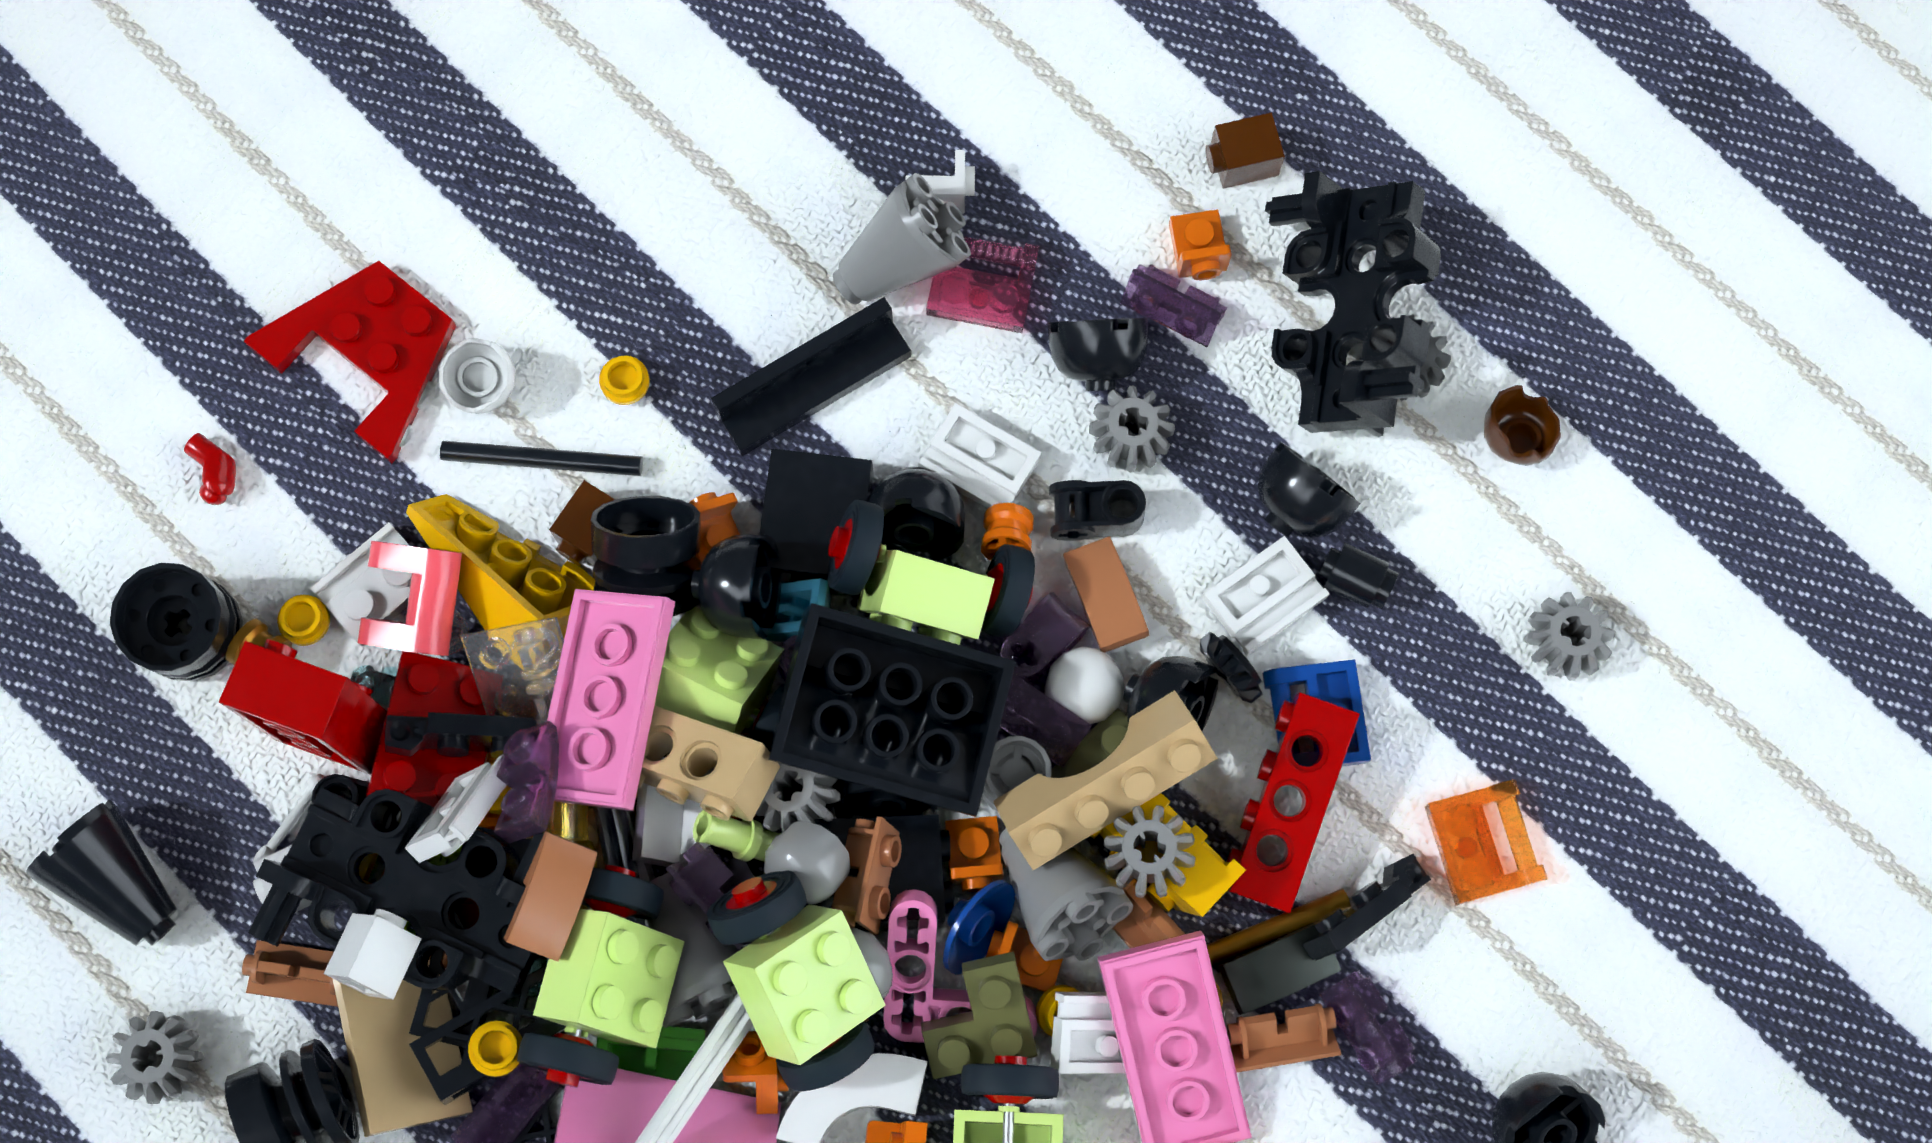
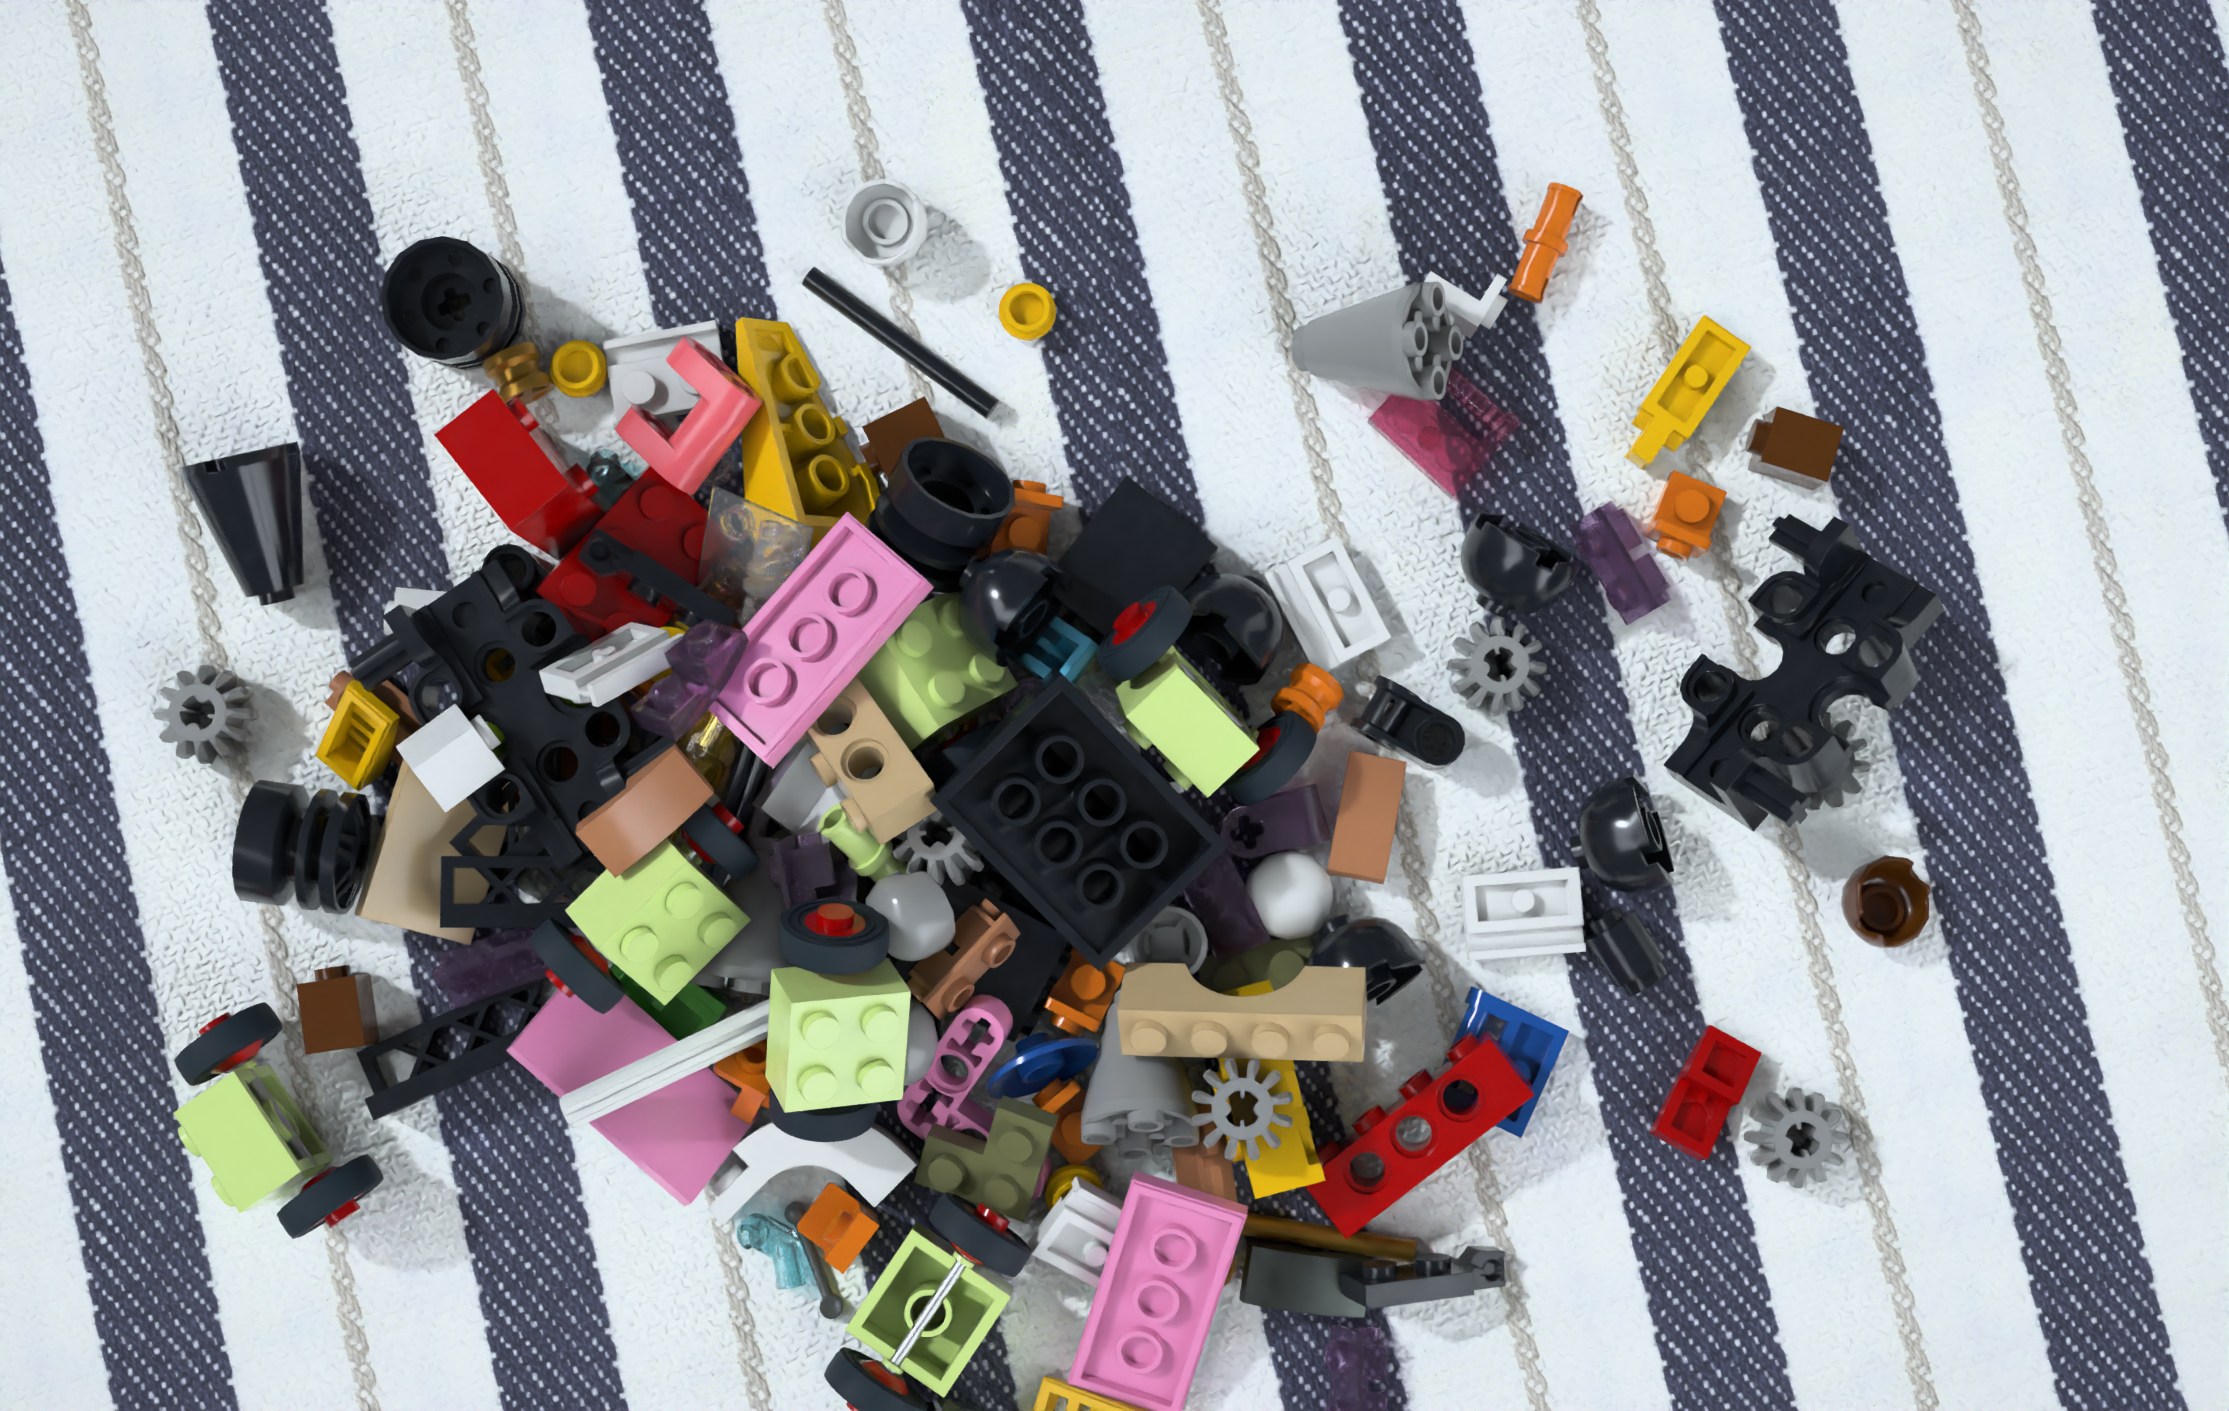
camera: 30 degrees right, 10 degrees up
red arm [184,433,236,505] -> none
red wing [244,260,456,464] -> none
white hinge [253,774,325,863] -> none
yellow plate [468,1021,522,1077] -> none
black fence [711,297,911,456] -> none
black gear [1200,631,1263,703] -> none
nougat hinge [1227,1003,1341,1073] -> none
clear orange plate [1424,779,1548,906] -> none
none -> yellow slope [315,679,400,792]
none -> orange pin [1507,182,1584,304]
none -> yellow hinge [1624,315,1751,470]
none -> red slope [1649,1025,1762,1161]

